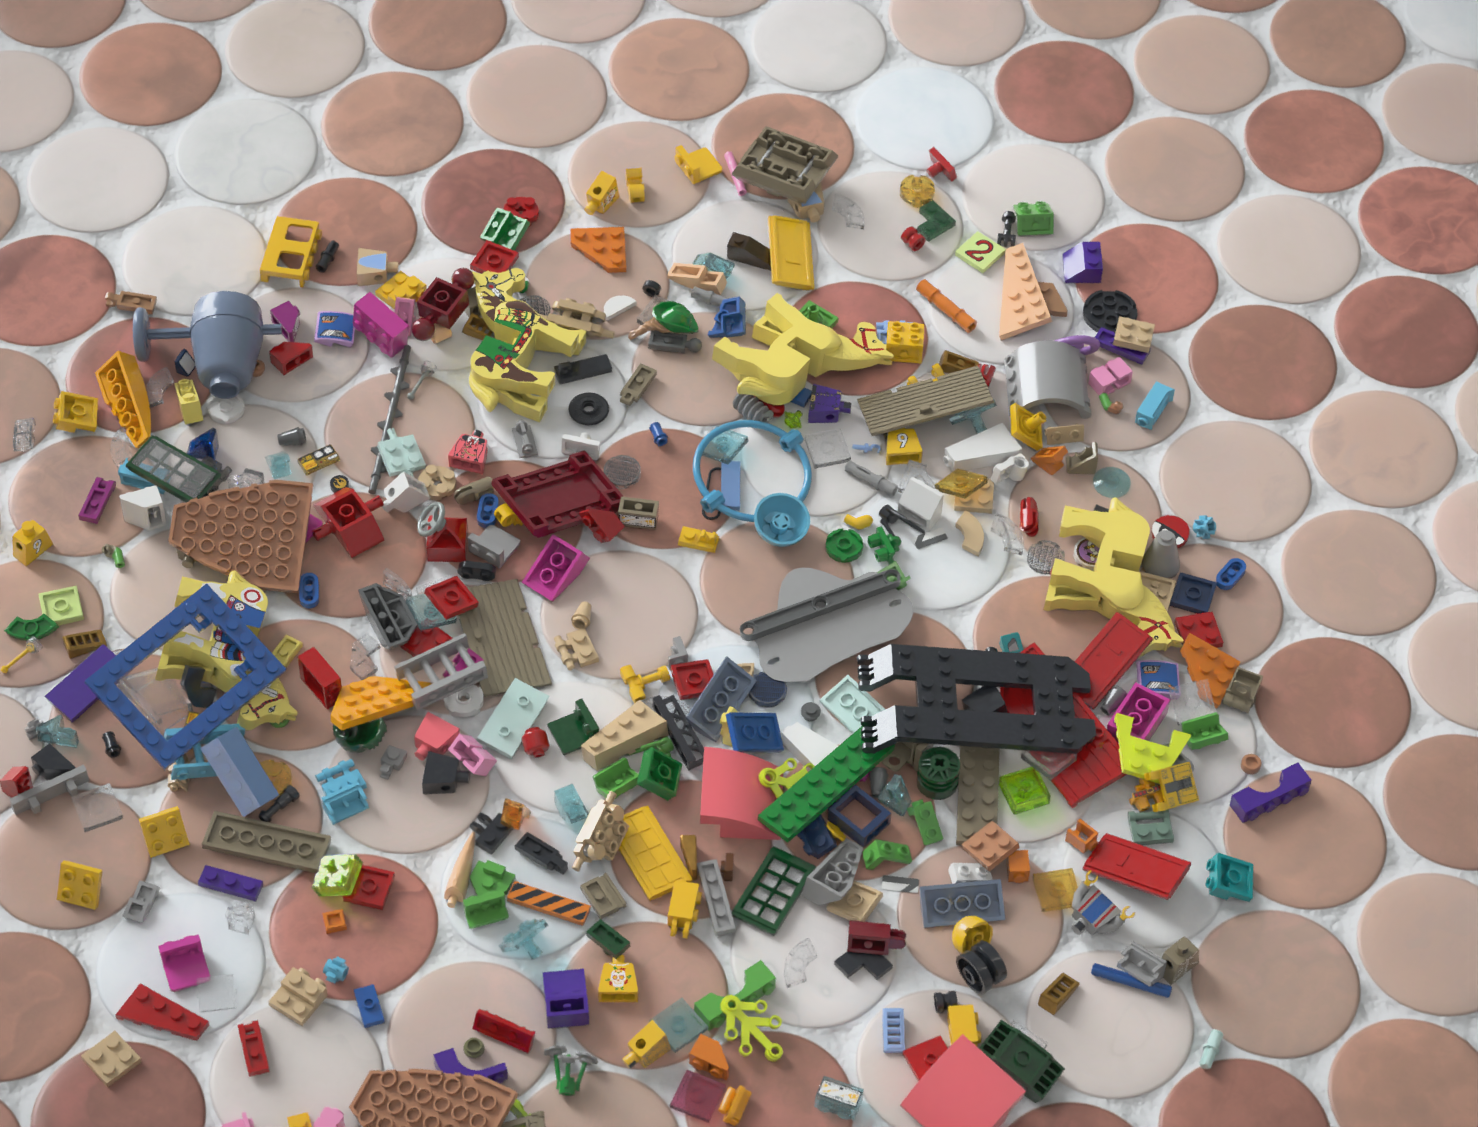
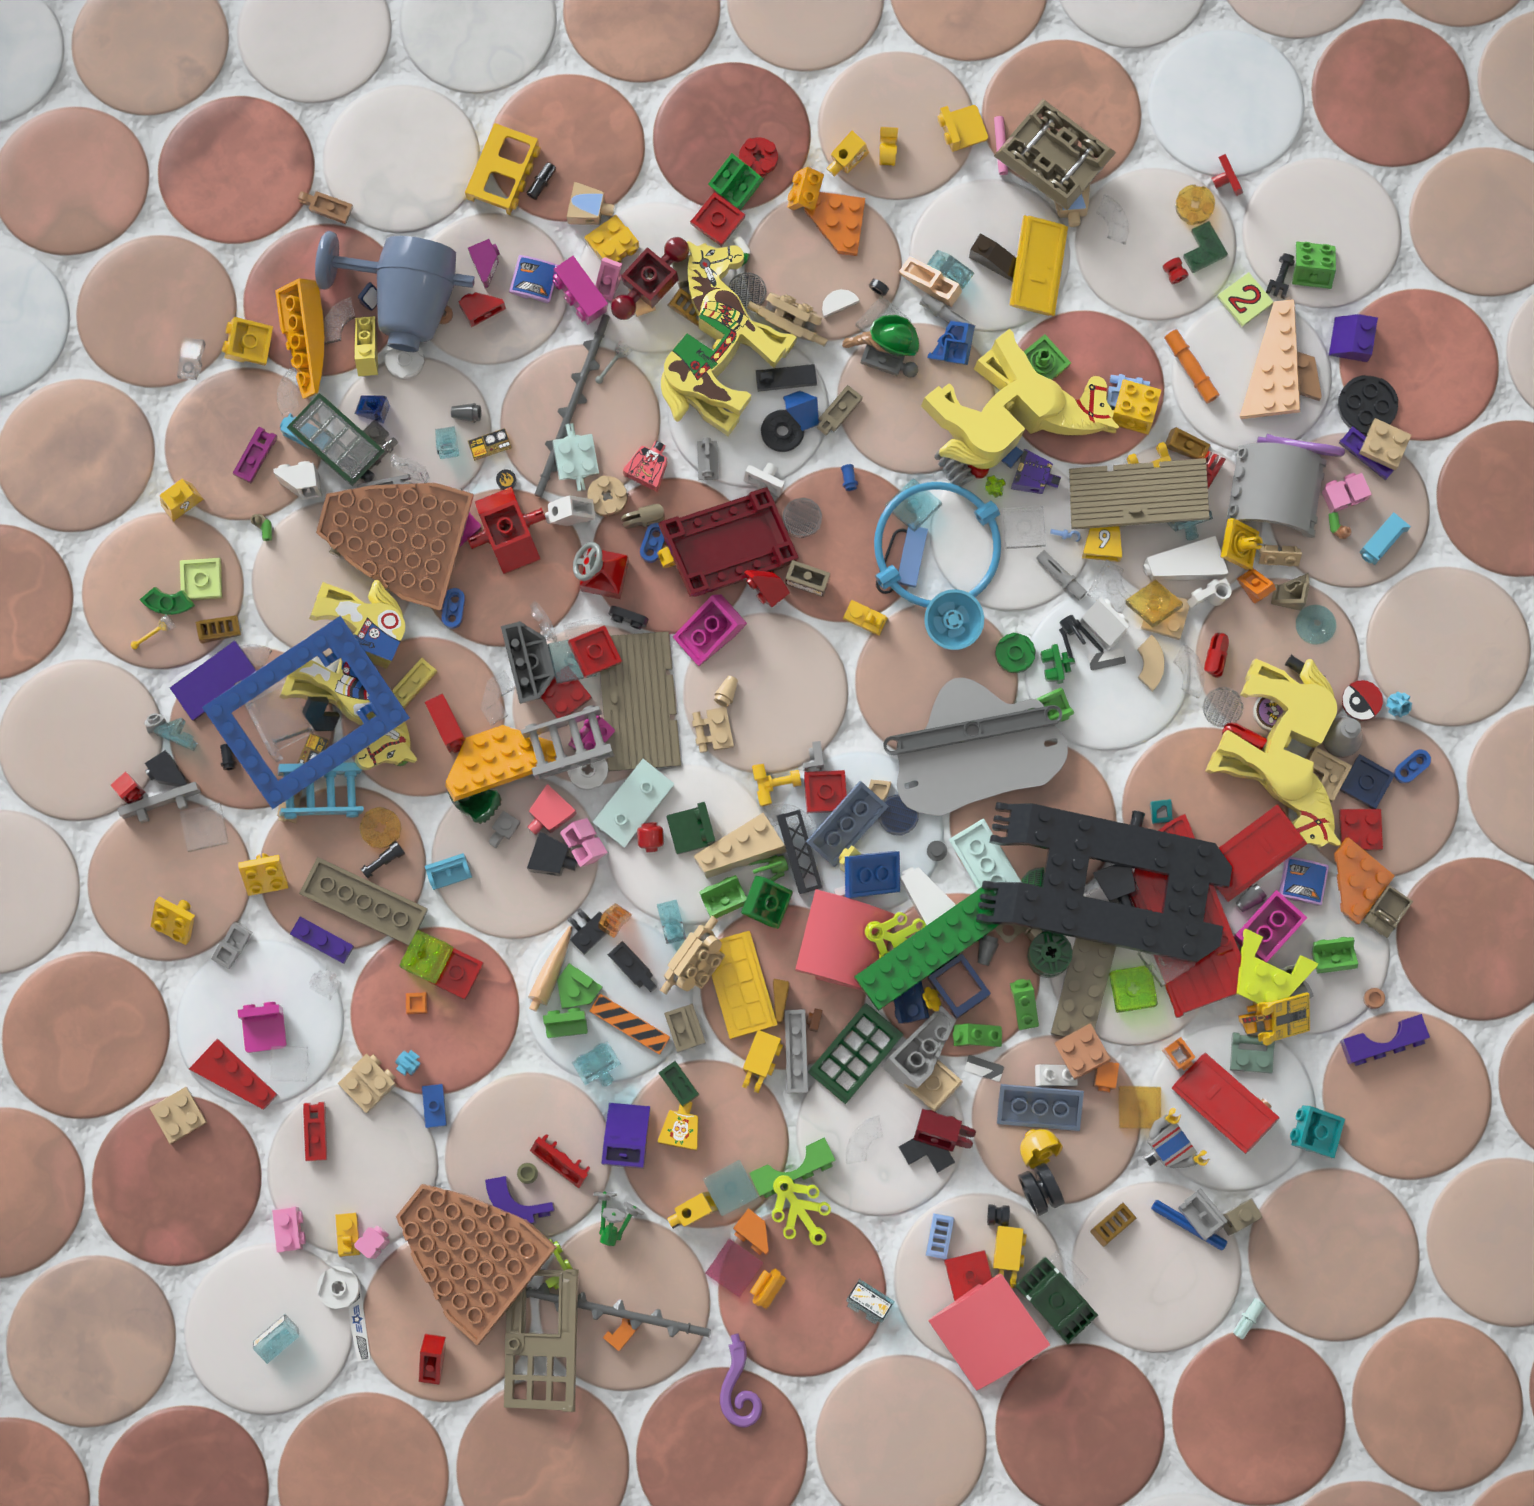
camera: 15 degrees right, 25 degrees up
medium blue slope [200,727,279,817] -> none
medium azure plate [315,759,367,796] -> none
light grey bracket [468,525,520,568] -> none
yellow arm [844,514,873,530] -> none
clear light blue slope [878,774,912,816] -> none
clear tile [1168,679,1216,726] -> none
none -> blue slope [783,391,819,431]
none -> light orange bracket [787,167,824,211]

